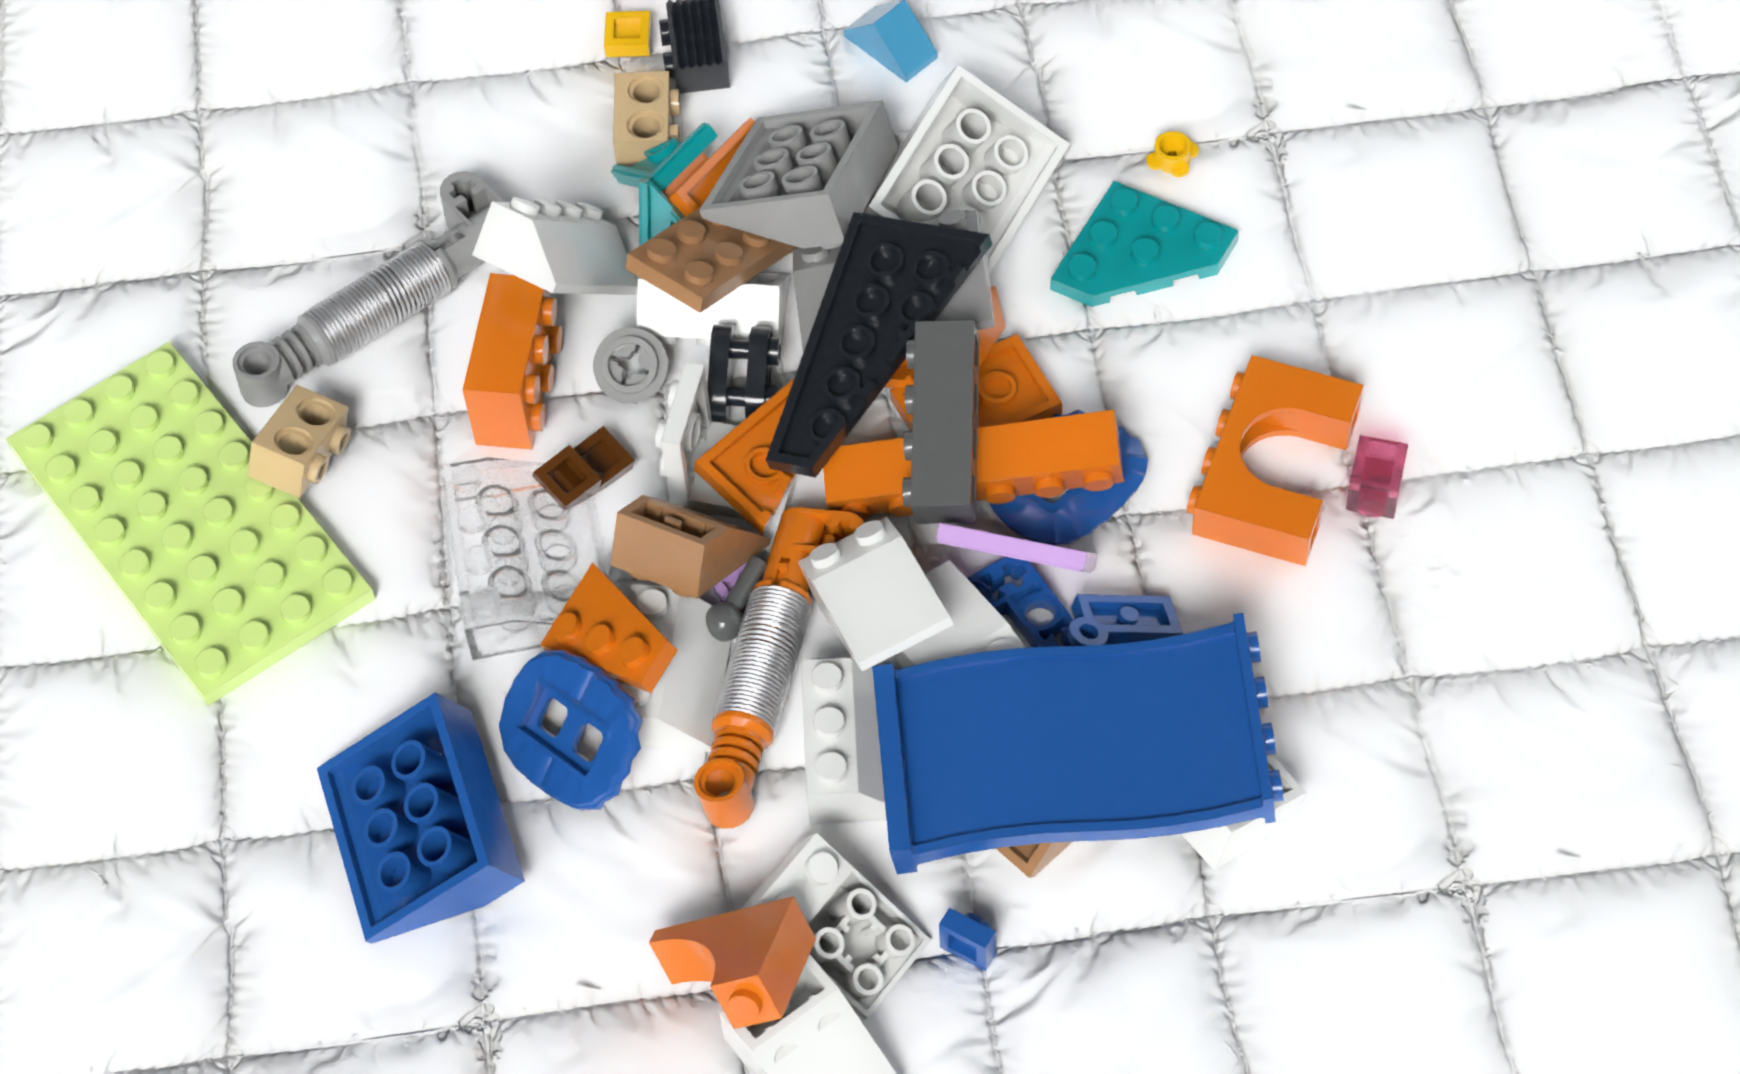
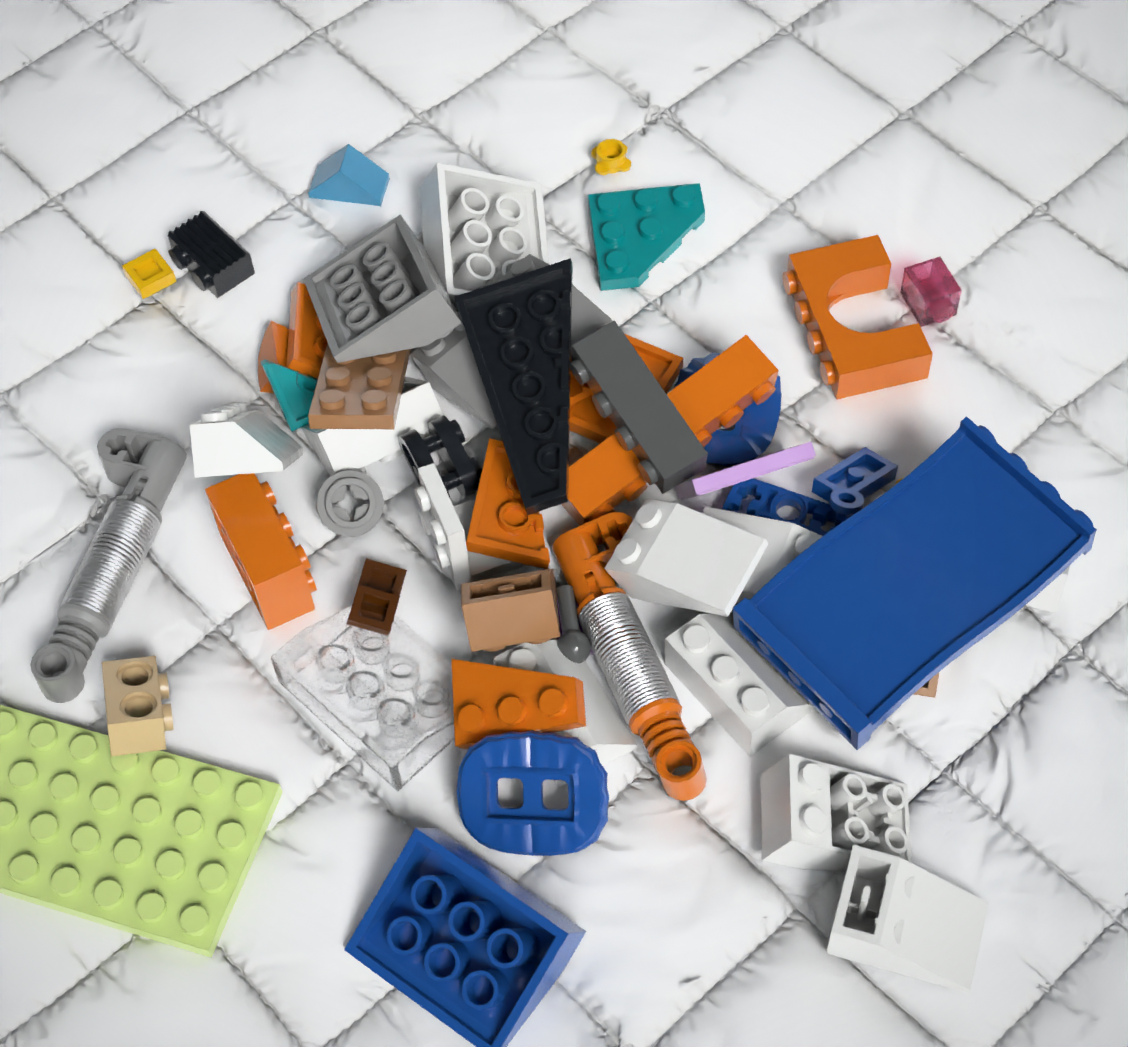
camera: 35 degrees left, 0 degrees up
teal tile [610,122,718,192] -> none
tan brick [613,71,681,167] -> none
orange arch [649,896,816,1029] -> none
blue plate [939,907,996,971] -> none

